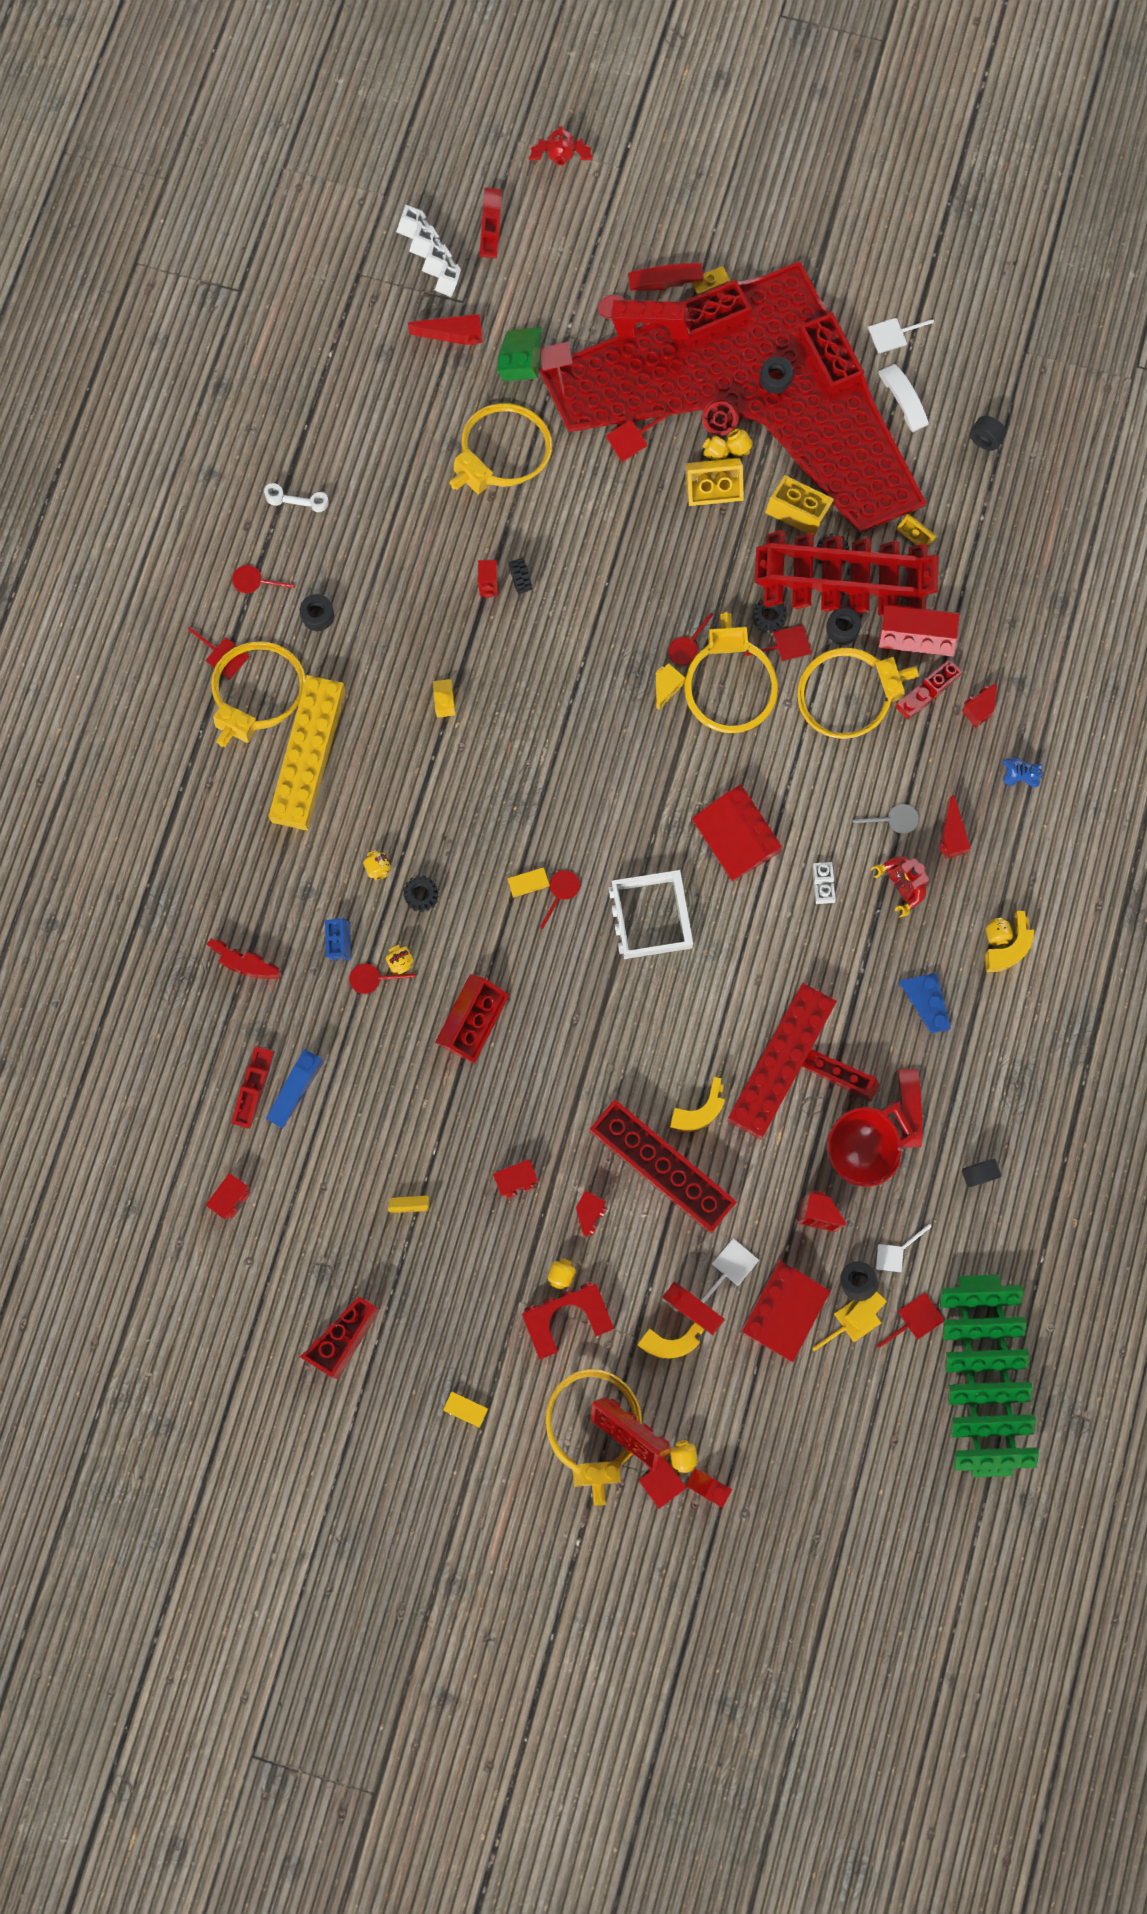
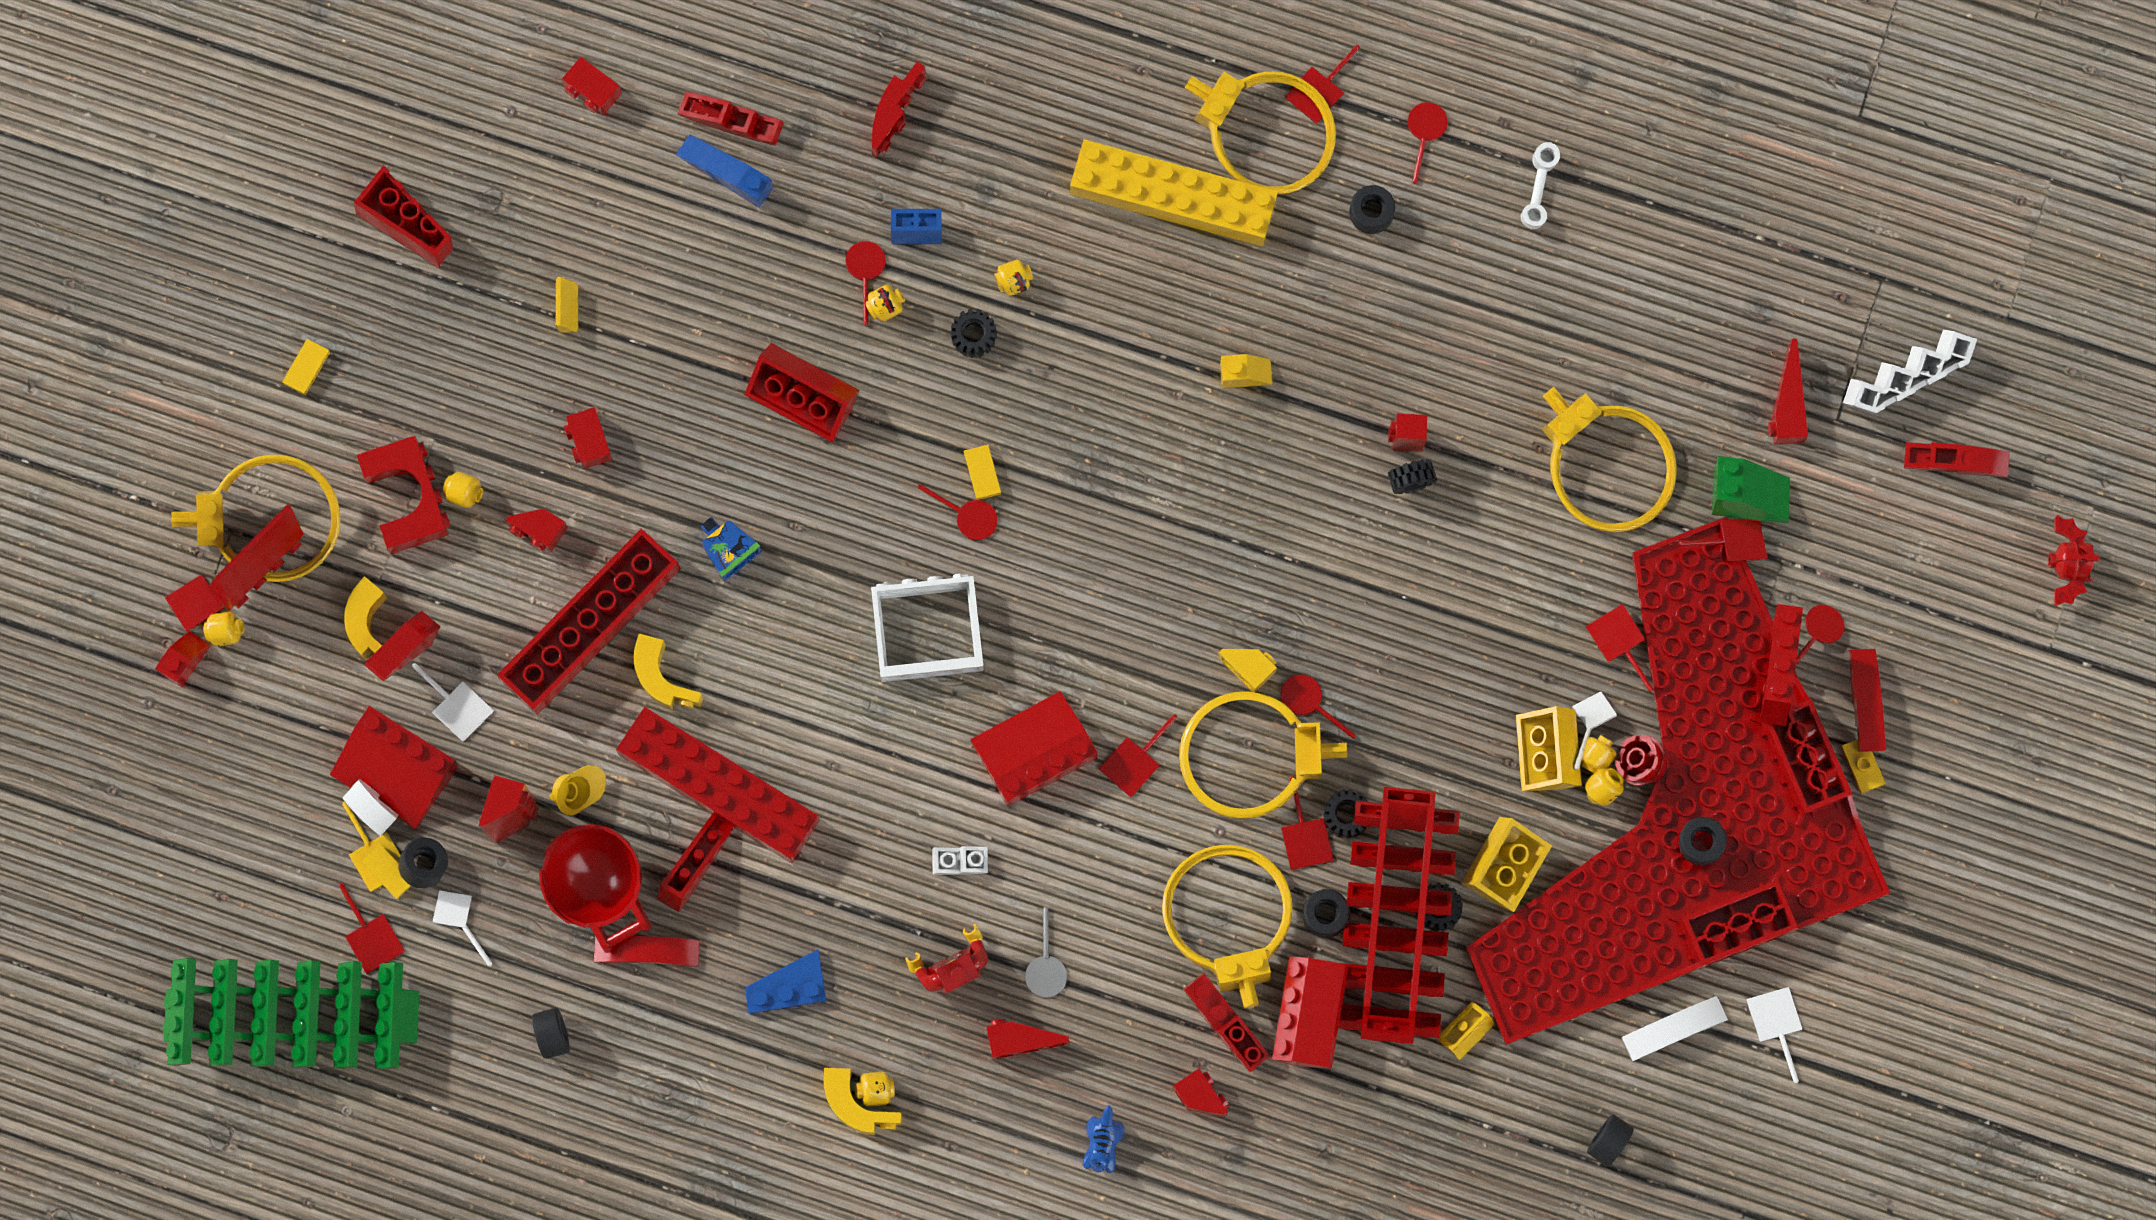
camera: 90 degrees right, 0 degrees up
none -> white slope [343,779,398,836]
none -> yellow piece [549,765,606,816]
none -> blue torso [701,517,762,582]
none -> red piece [1098,714,1177,798]
none -> white piece [1572,692,1617,770]

